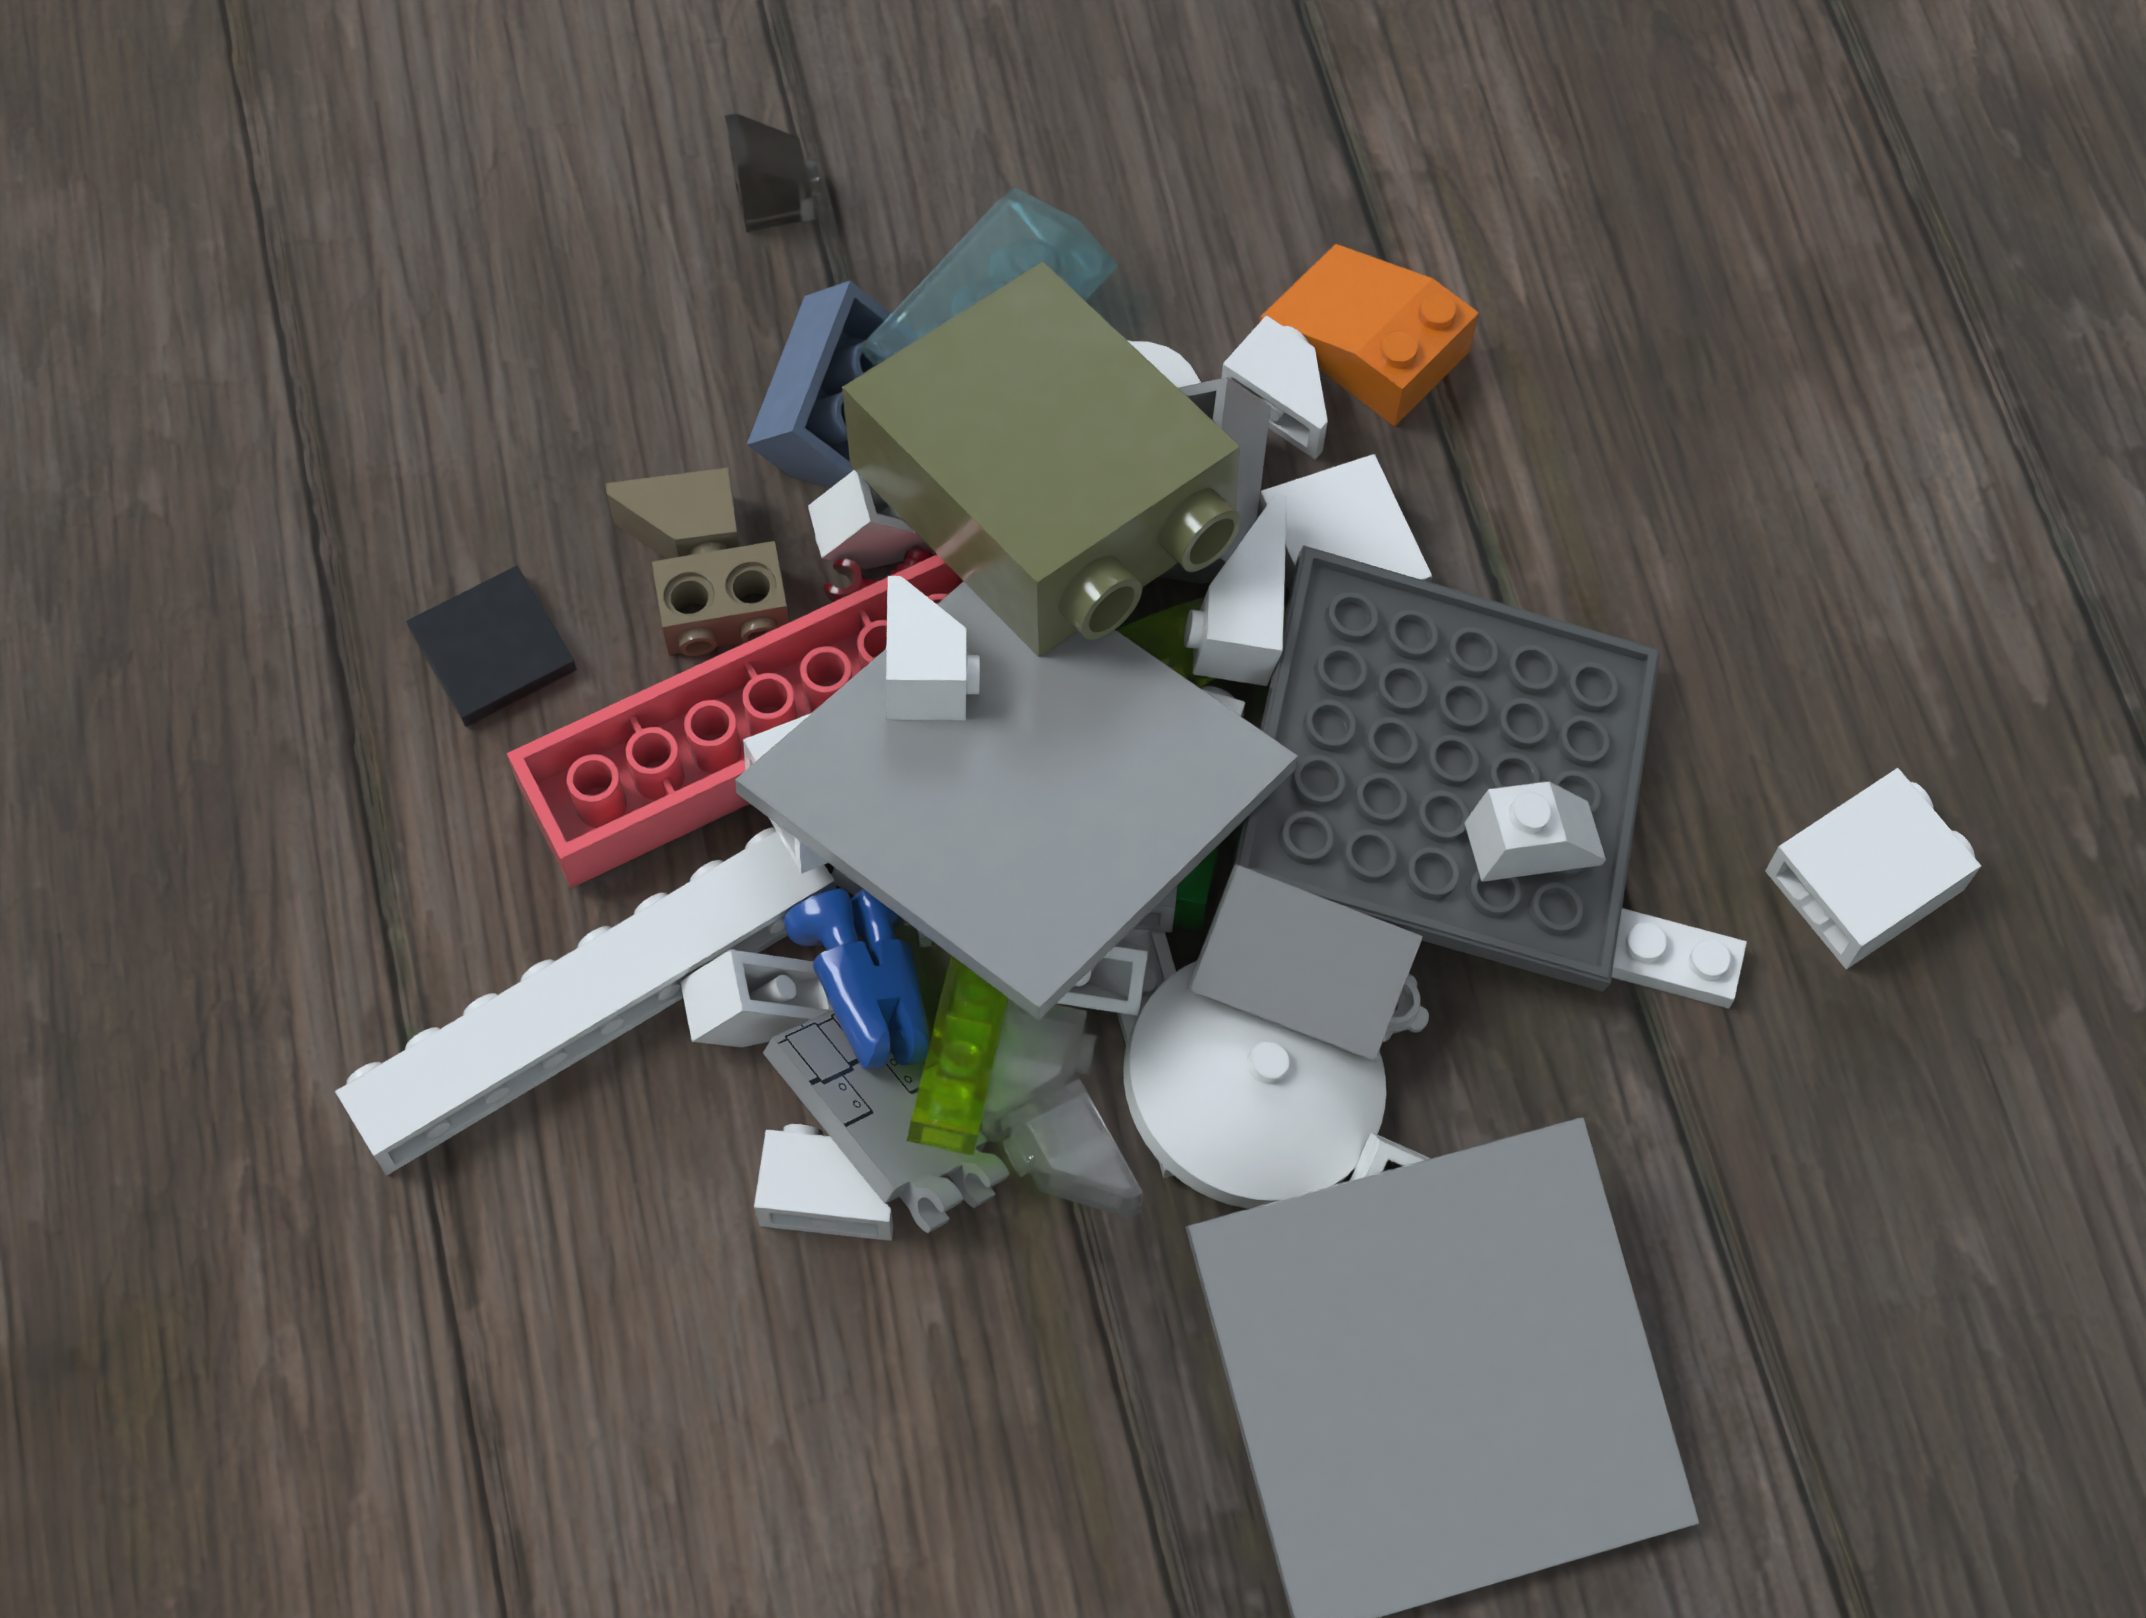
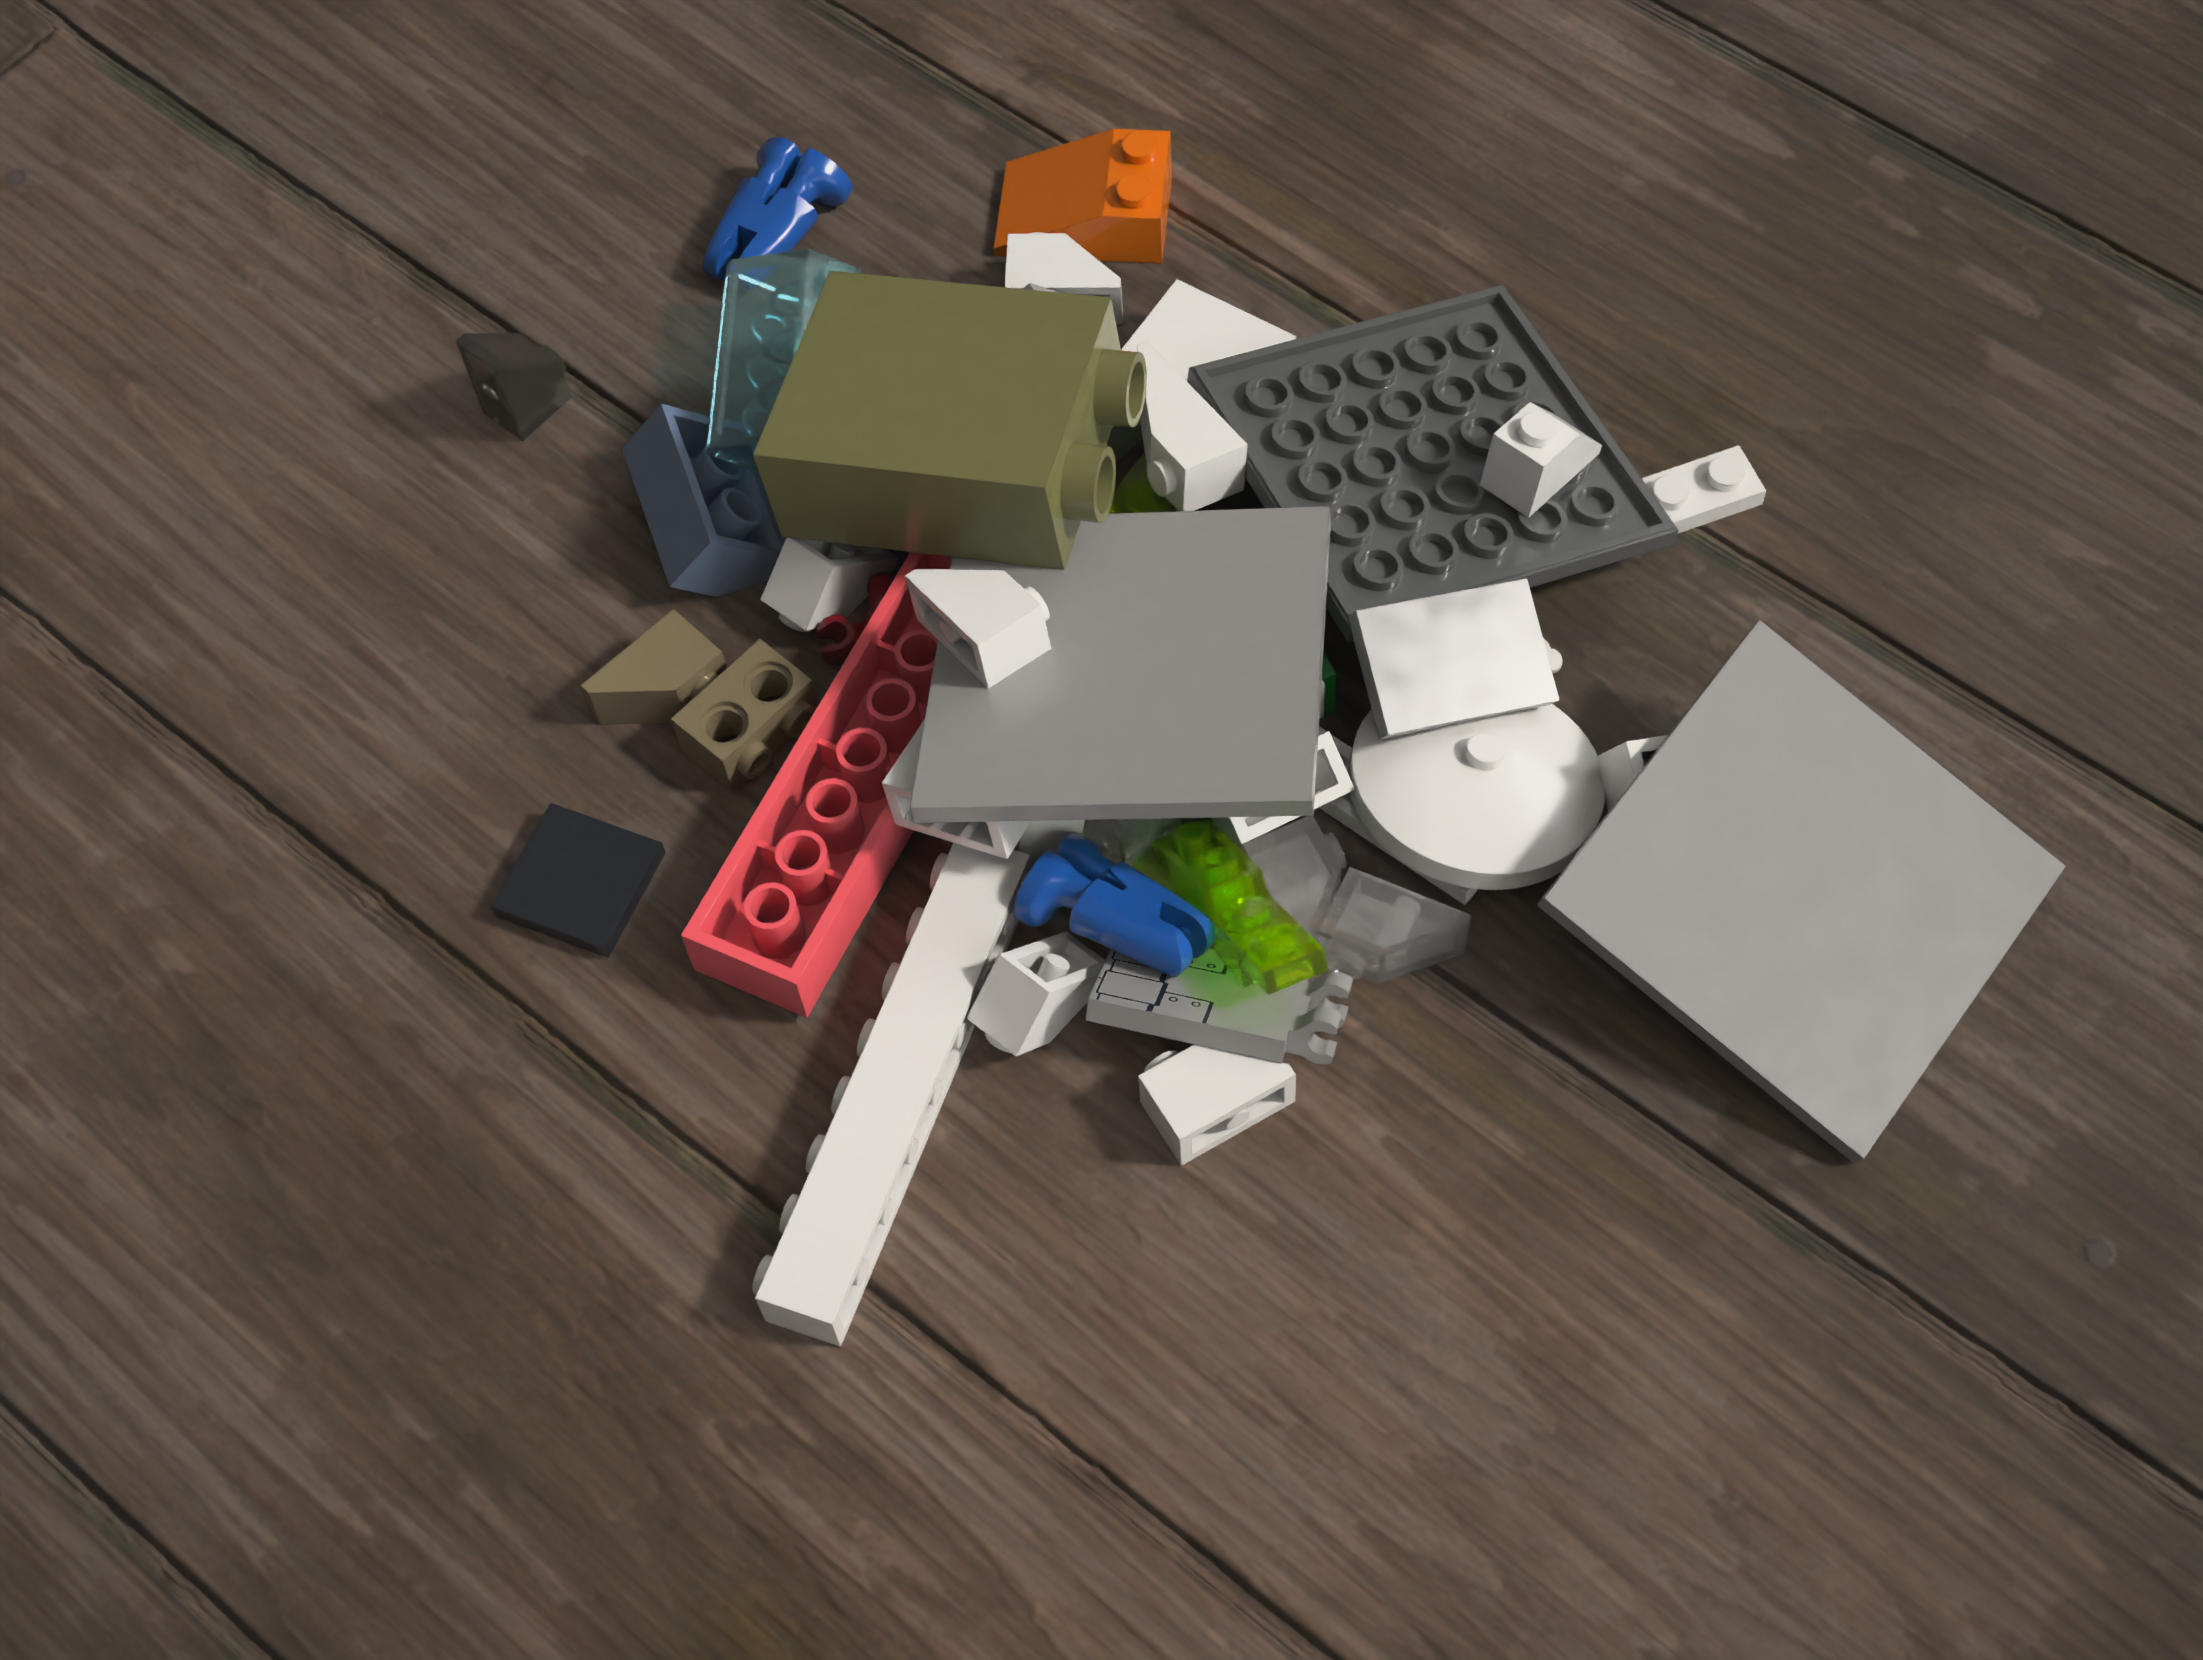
camera: 30 degrees left, 5 degrees down
white brick [1765,768,1981,970] -> none
none -> blue piece [702,137,853,293]

